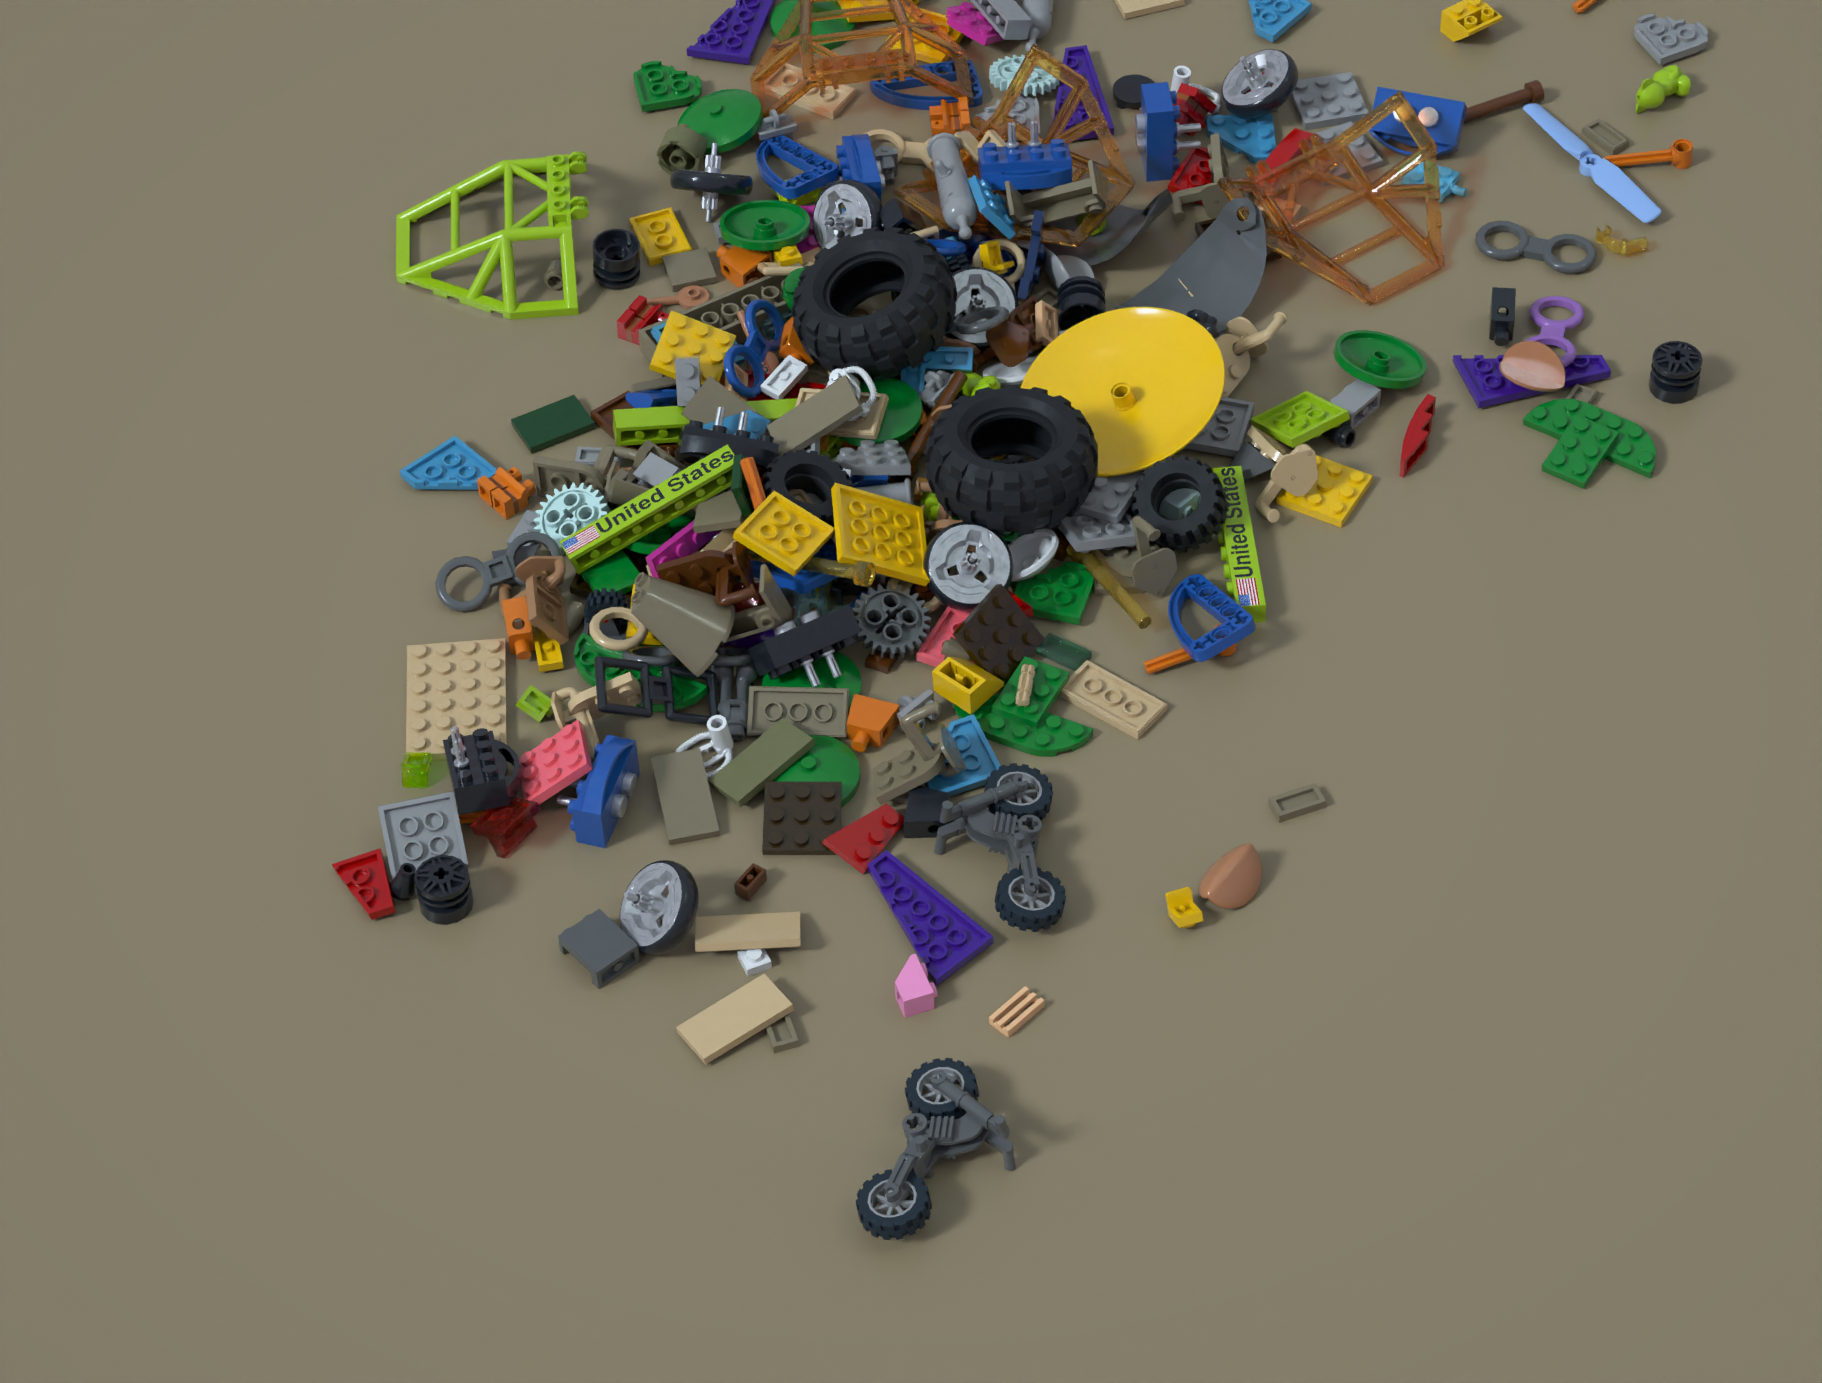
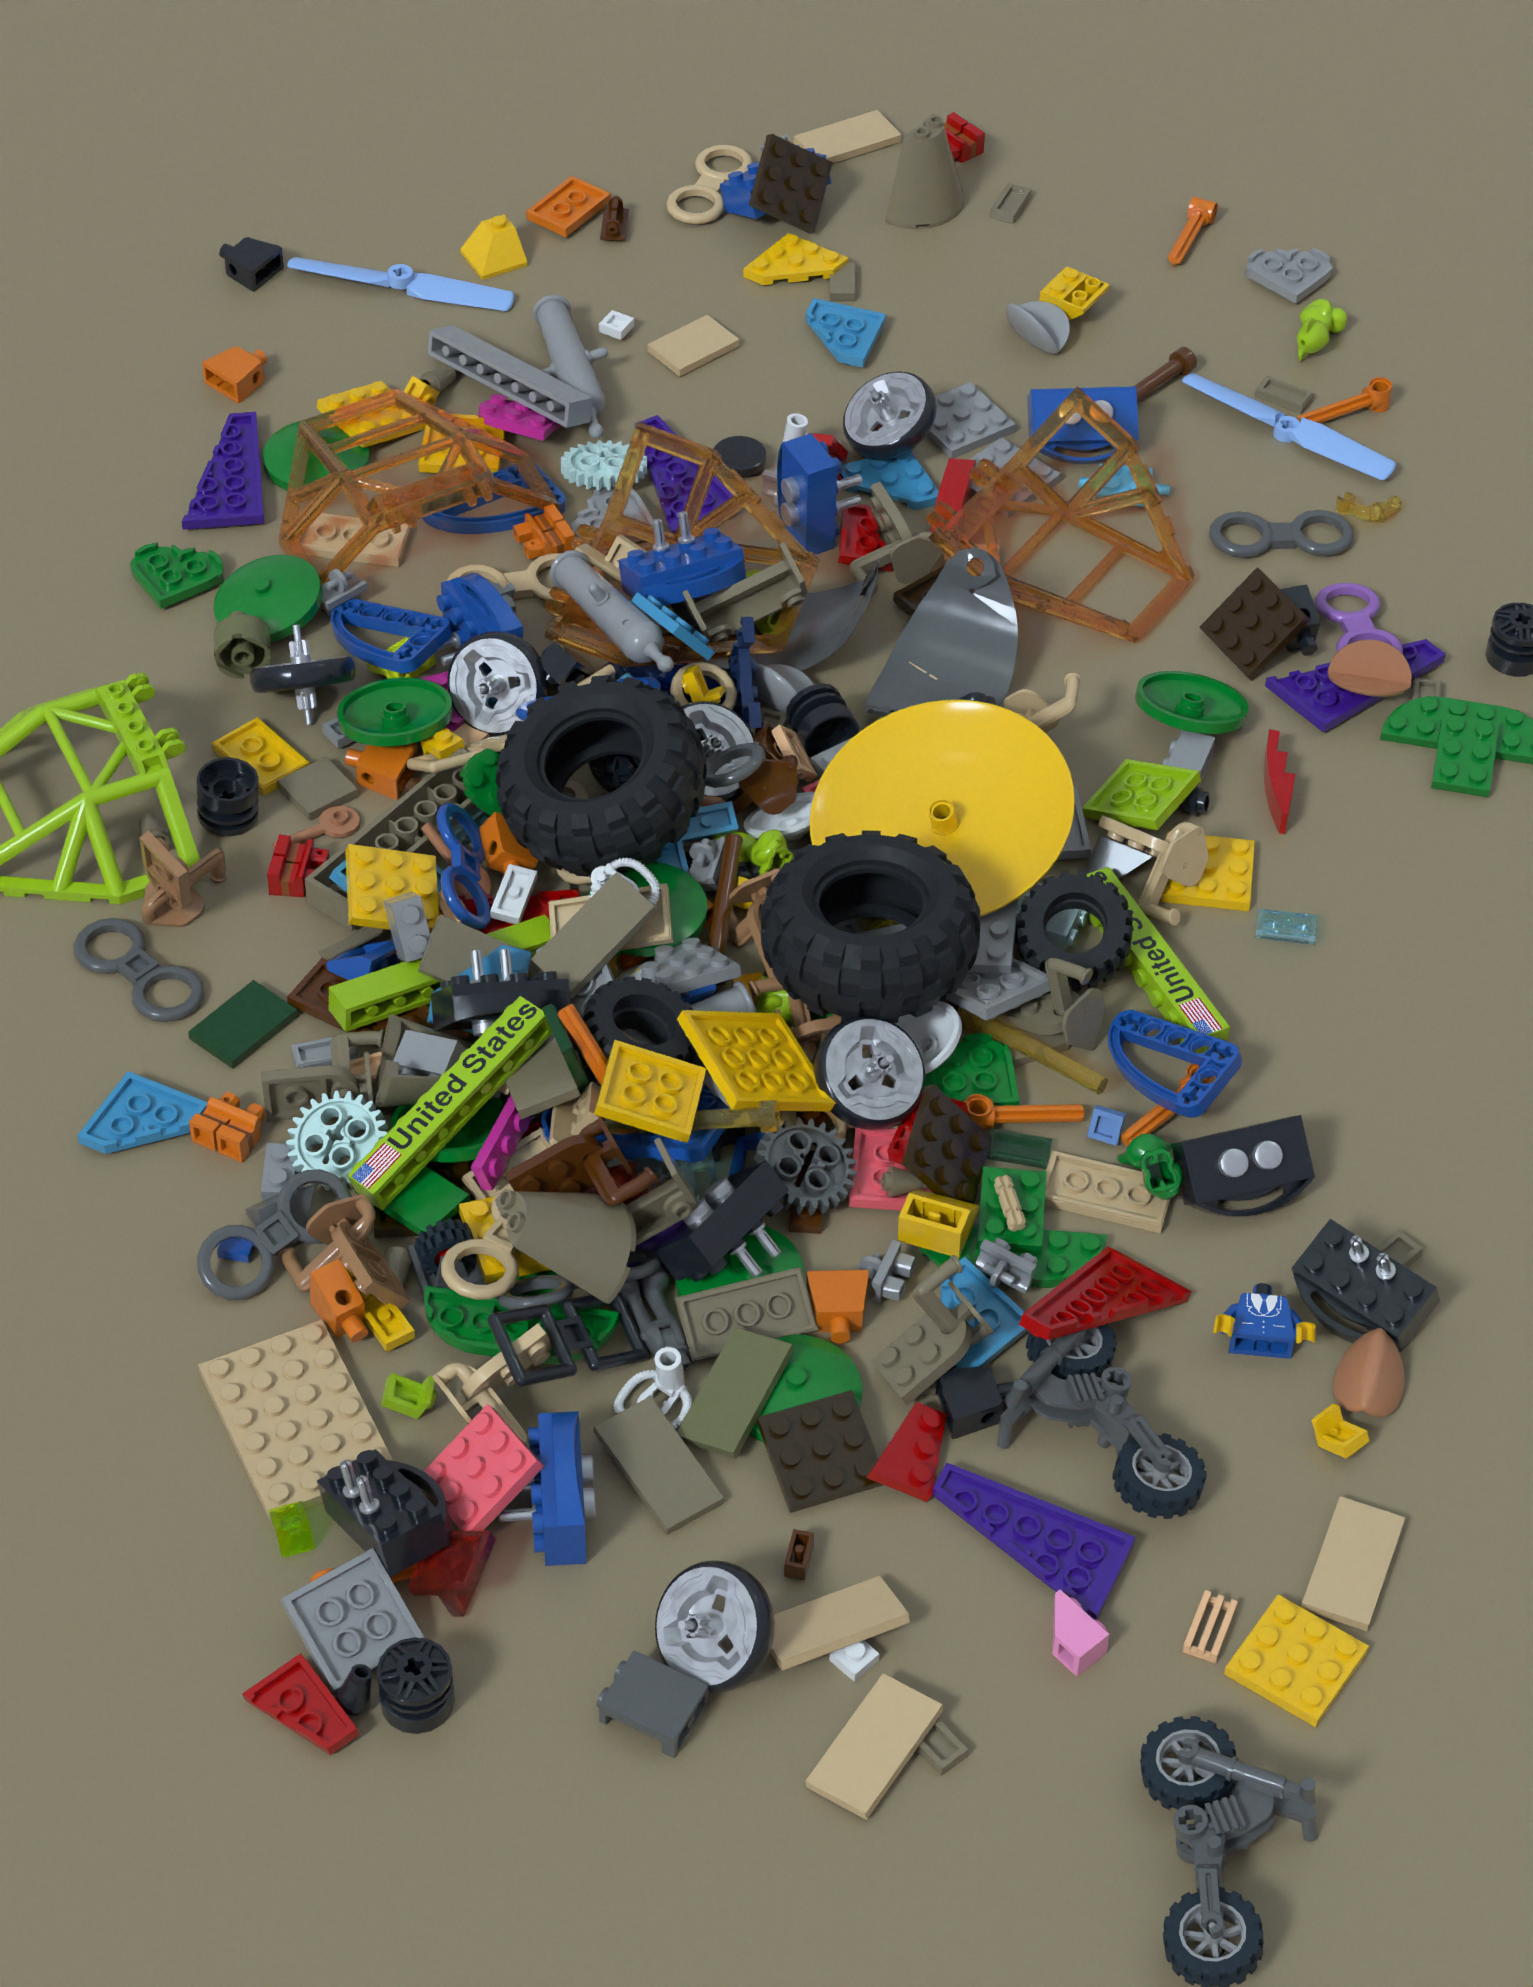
camera: 25 degrees left, 0 degrees up
none -> dark grey bar [73,918,205,1022]
none -> medium nougat plate [139,831,227,927]
none -> blue tile [217,1238,255,1263]
none -> orange axle [965,1094,1084,1132]
none -> light grey hips [975,1238,1037,1294]
none -> light grey piece [1006,301,1070,354]
none -> red wing [1019,1246,1192,1340]
none -> medium blue tile [1087,1105,1126,1146]
none -> green animal [1117,1134,1183,1200]
none -> black piece [1171,1115,1315,1217]
none -> dark brown plate [1199,567,1311,681]
none -> blue torso [1212,1283,1316,1359]
none -> yellow plate [1224,1594,1369,1728]
none -> clear light blue plate [1255,908,1318,945]
none -> black piece [1291,1219,1440,1352]
none -> tan tile [1301,1496,1406,1632]

